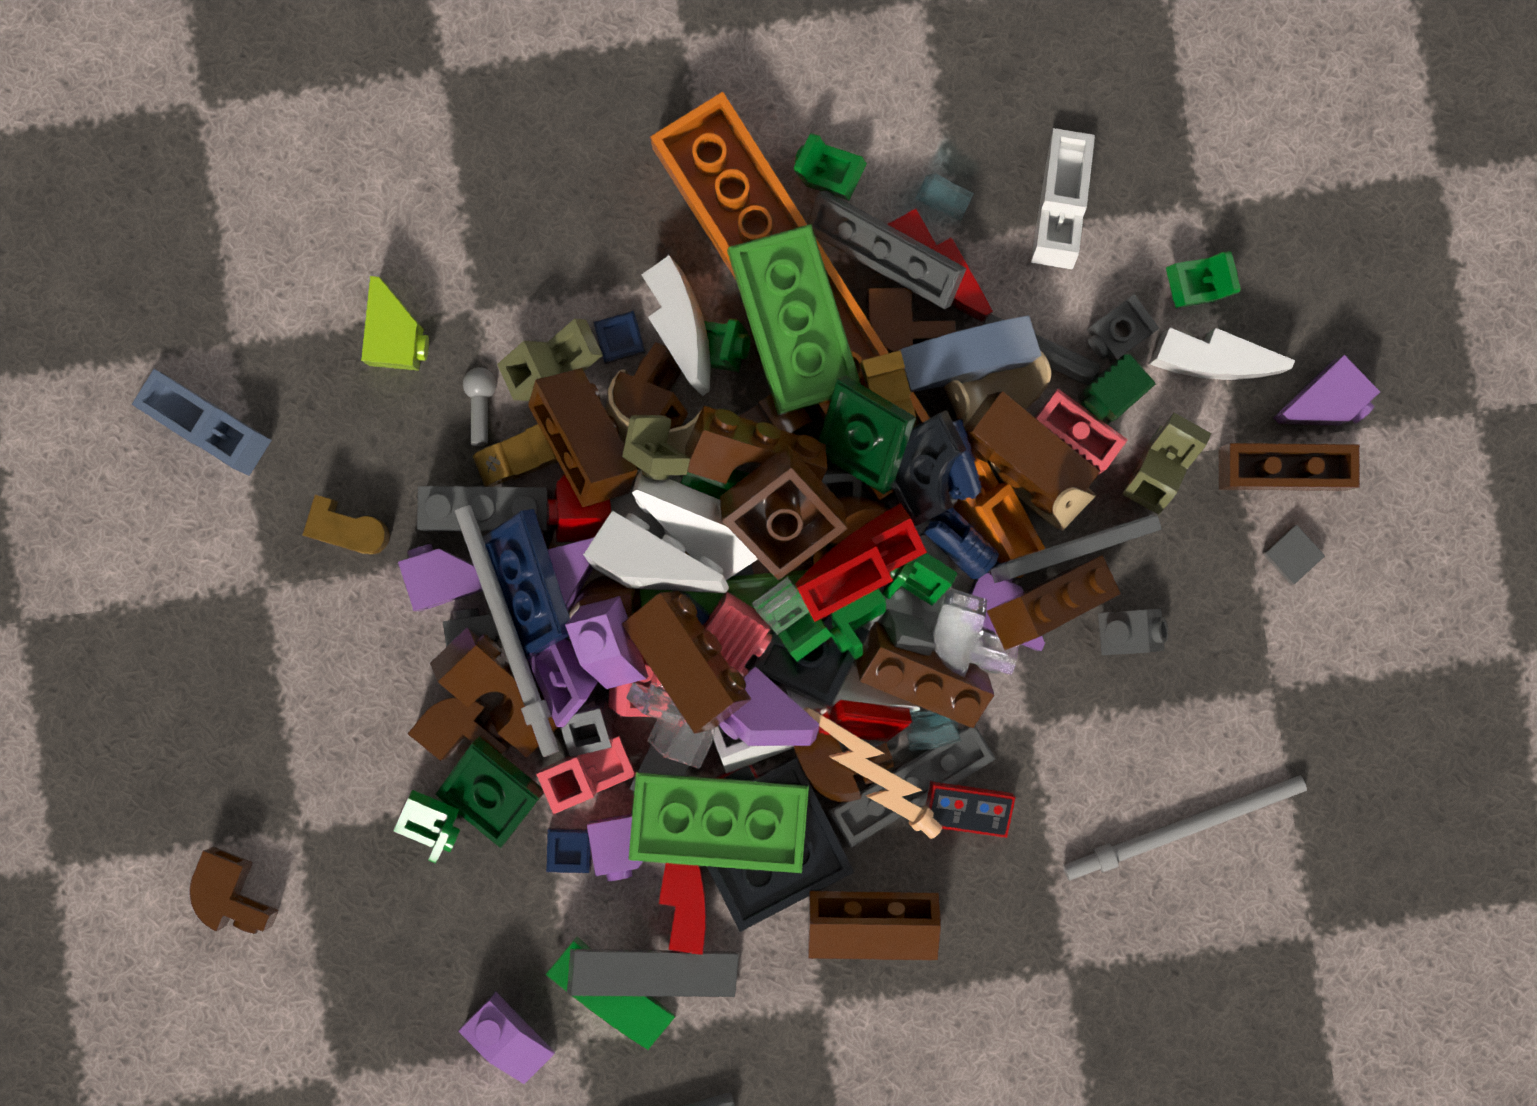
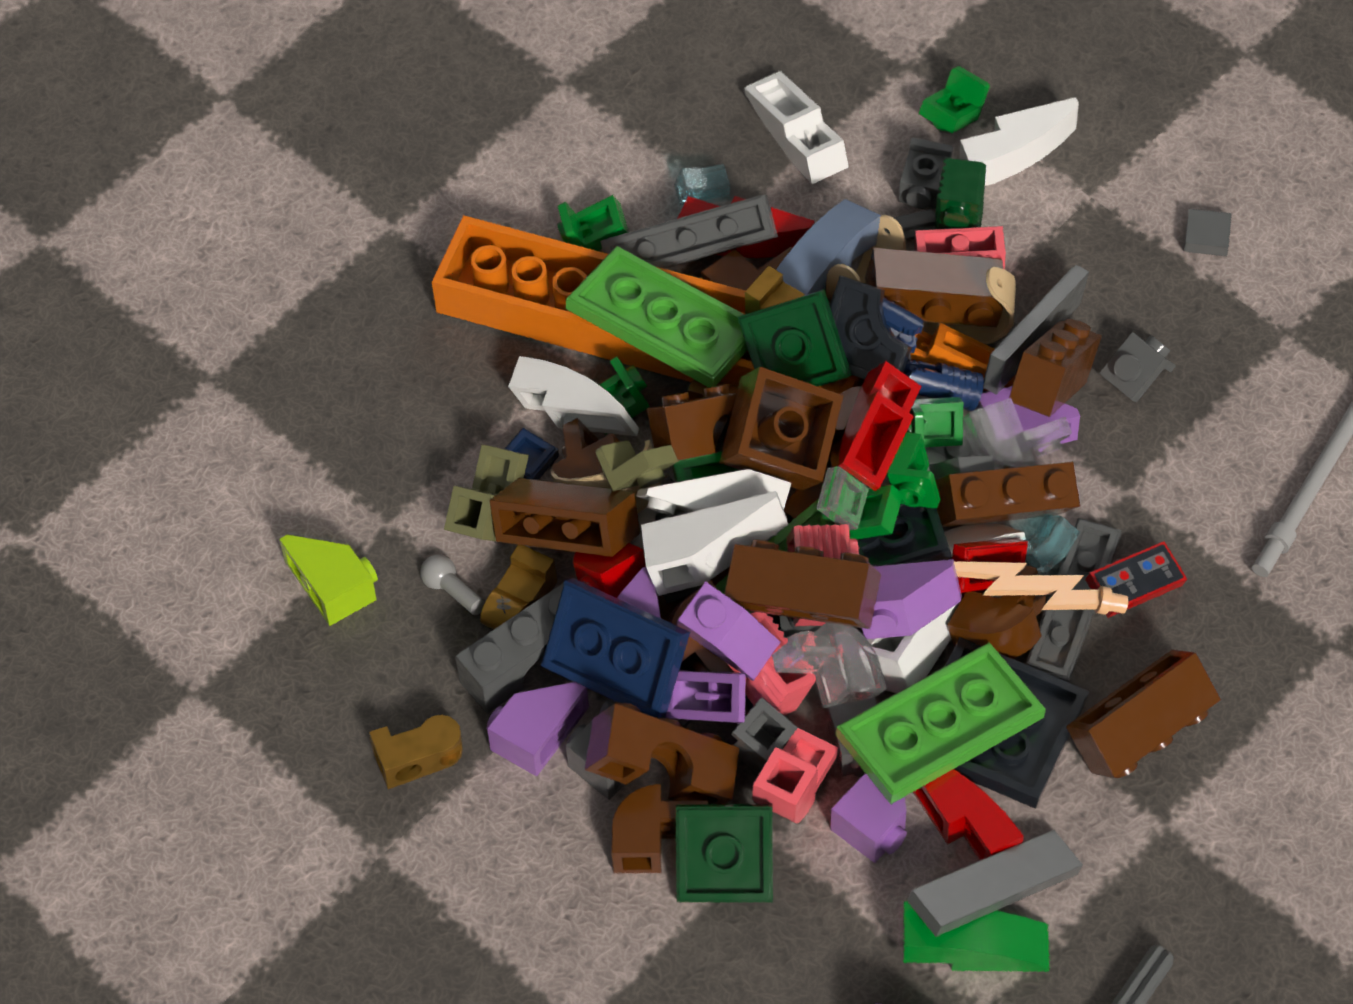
camera: 30 degrees left, 30 degrees down
sand blue slope [132,369,272,476] -> none
bracket [393,790,460,864] -> none
light grey bar [455,505,559,757] -> none
dark blue tile [546,828,591,873] -> none
olive brick [1122,413,1212,515] -> none
reddish brown brick [1219,443,1360,491] -> none
medium lavender slope [1273,355,1380,425] -> none

